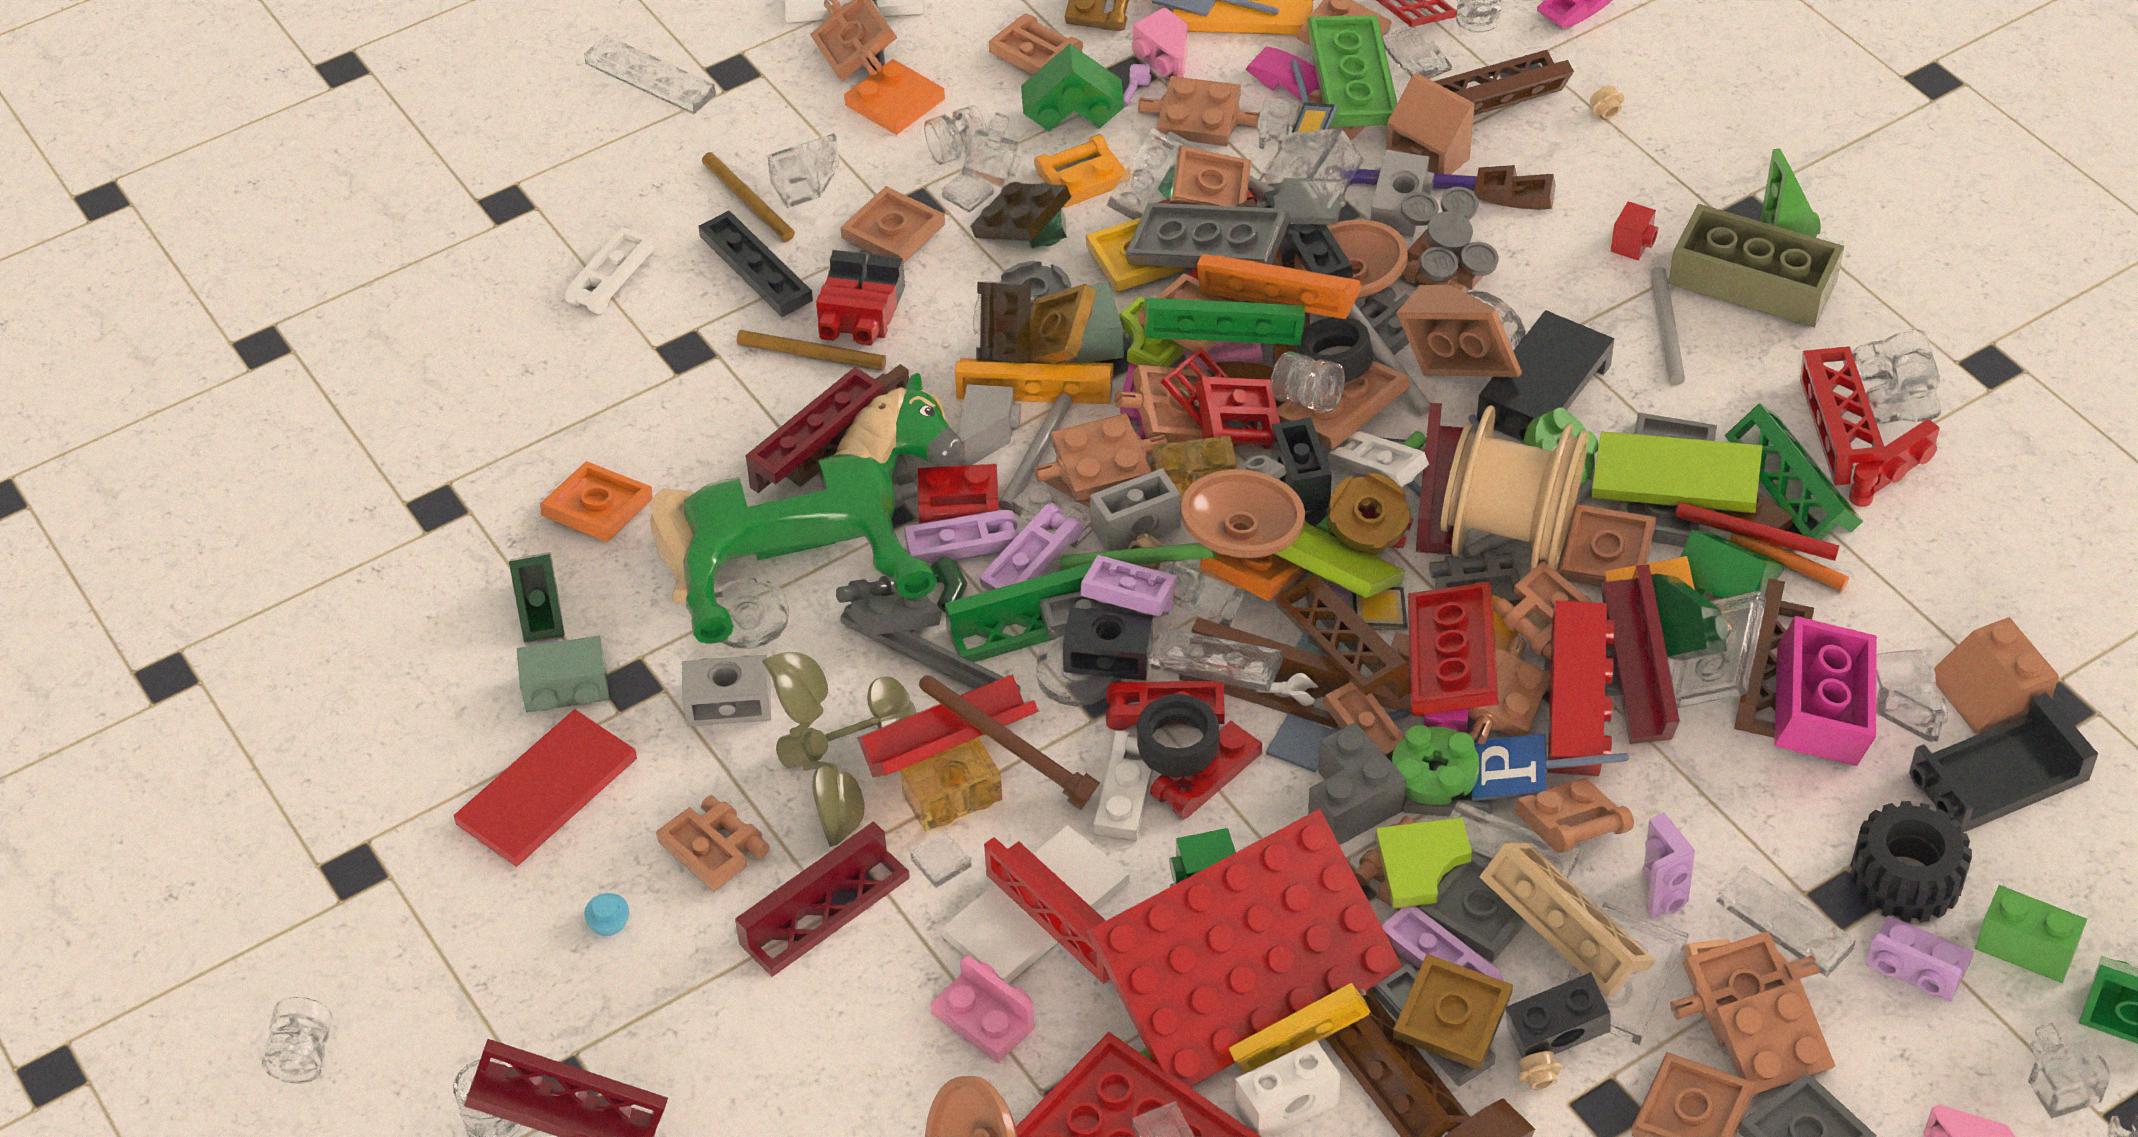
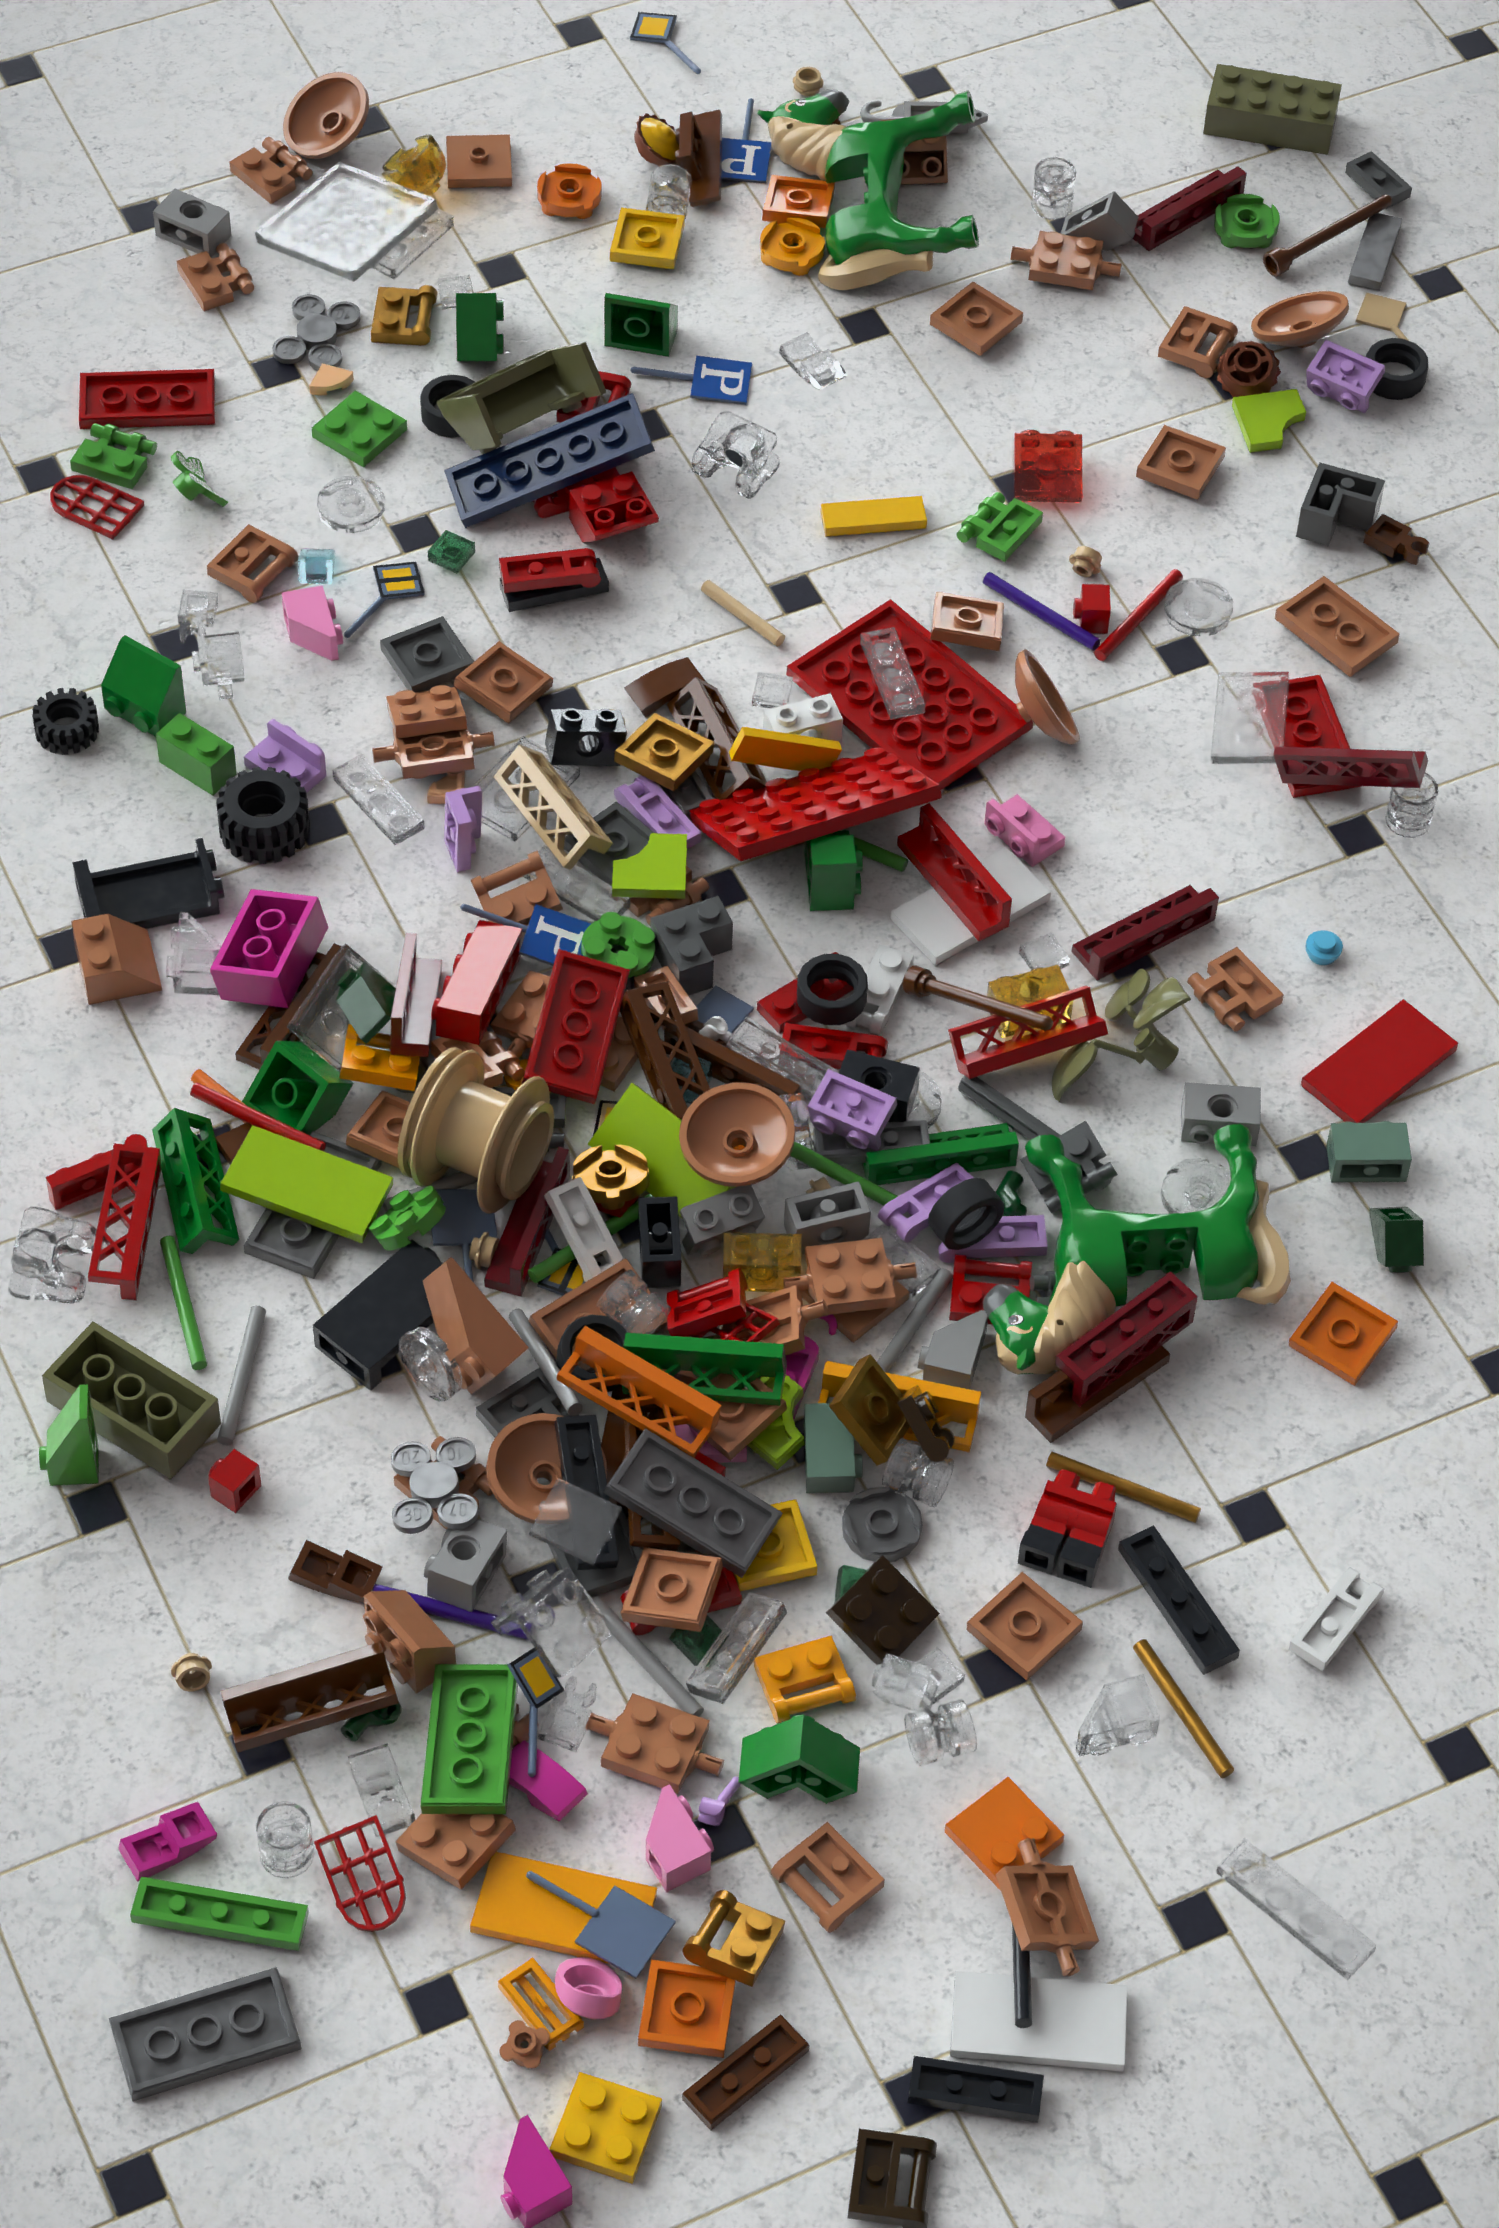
camera: 175 degrees left, 5 degrees up
none -> bright green bar [160,1236,207,1370]
none -> black tyre [928,1177,1005,1250]

